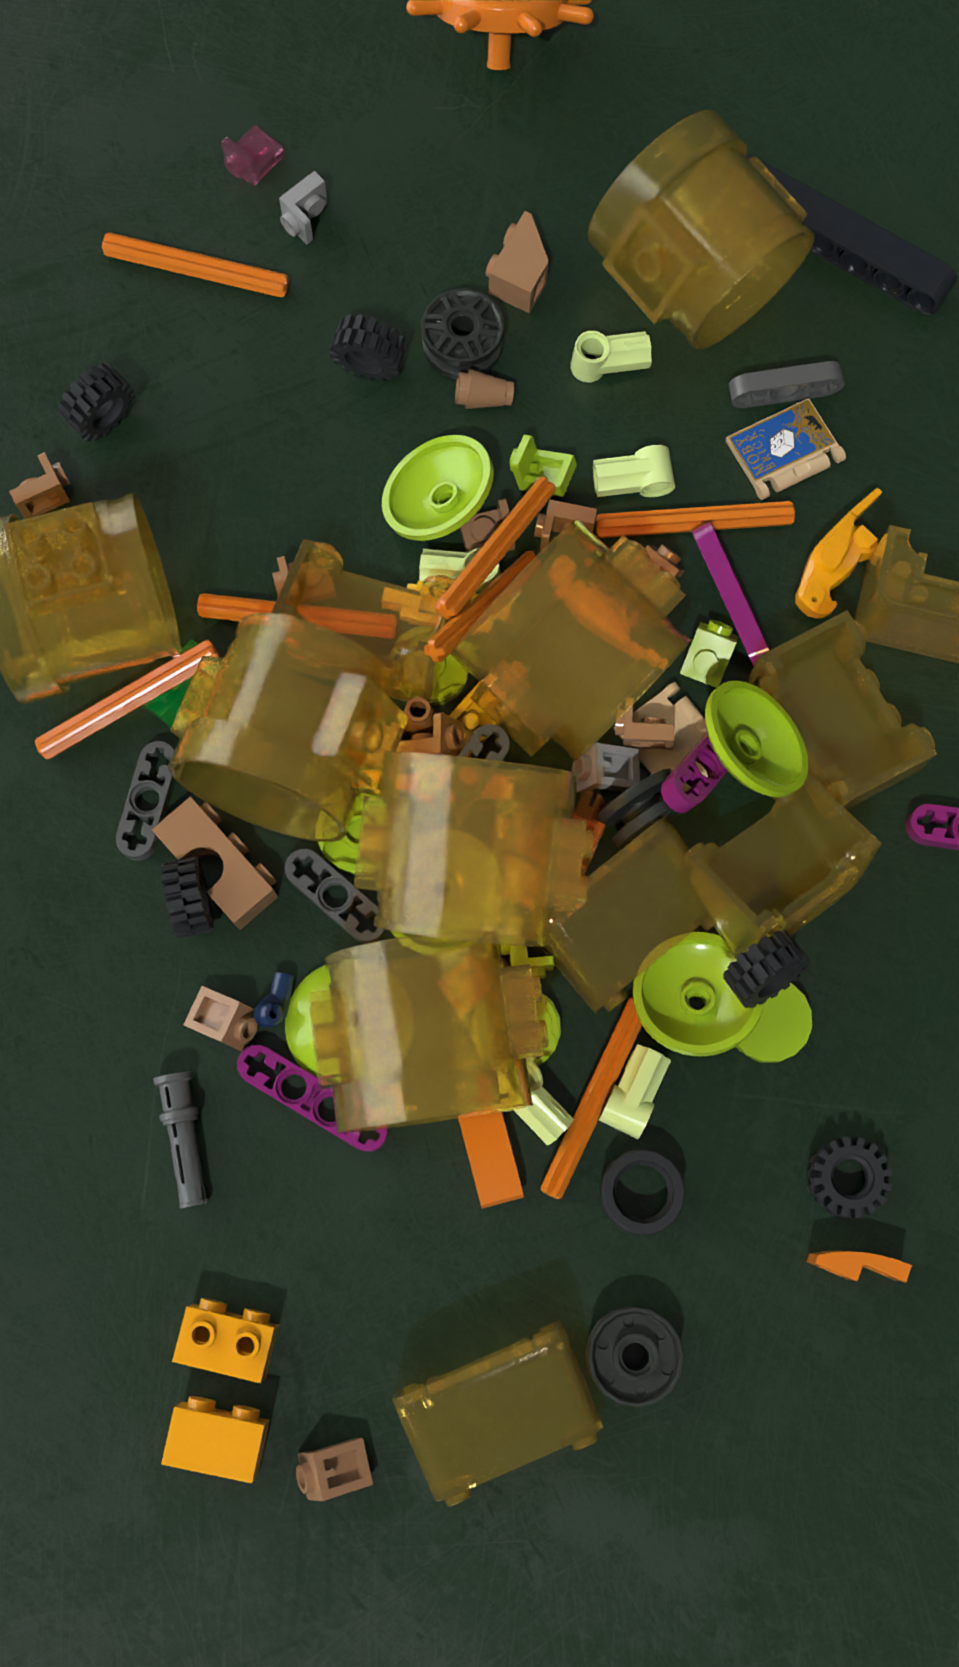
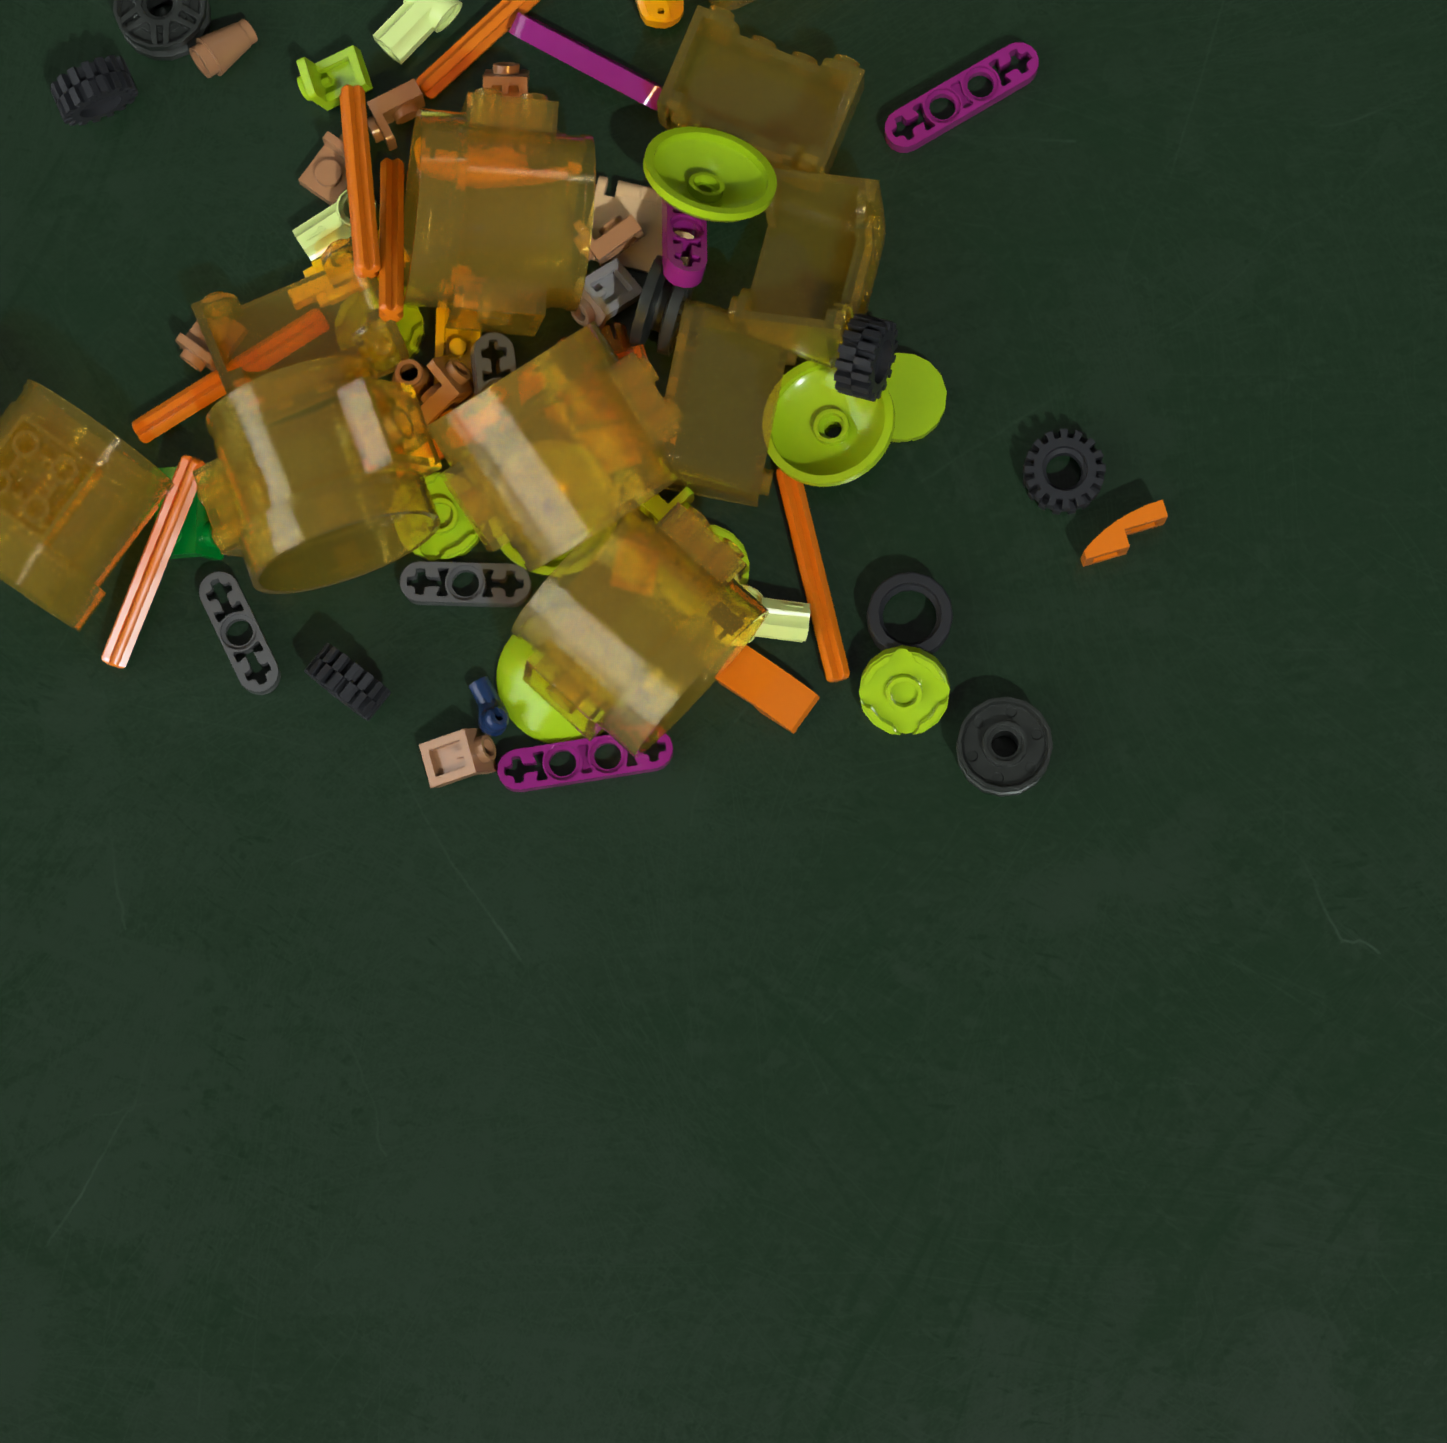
camera: 35 degrees left, 5 degrees up
medium nougat arch [151,796,278,930] -> none
dark grey pin [153,1071,208,1209] -> none
light orange brick [161,1396,270,1483] -> none
light orange brick [172,1298,280,1383] -> none
medium nougat bracket [296,1438,373,1501] -> none
lime dish [382,435,494,541] -> none
clear yellow windscreen [392,1320,603,1507] -> none
yellowish green piece [598,1044,671,1139] -> none
lime bracket [680,620,738,688] -> none
none -> lime tile [859,645,950,735]

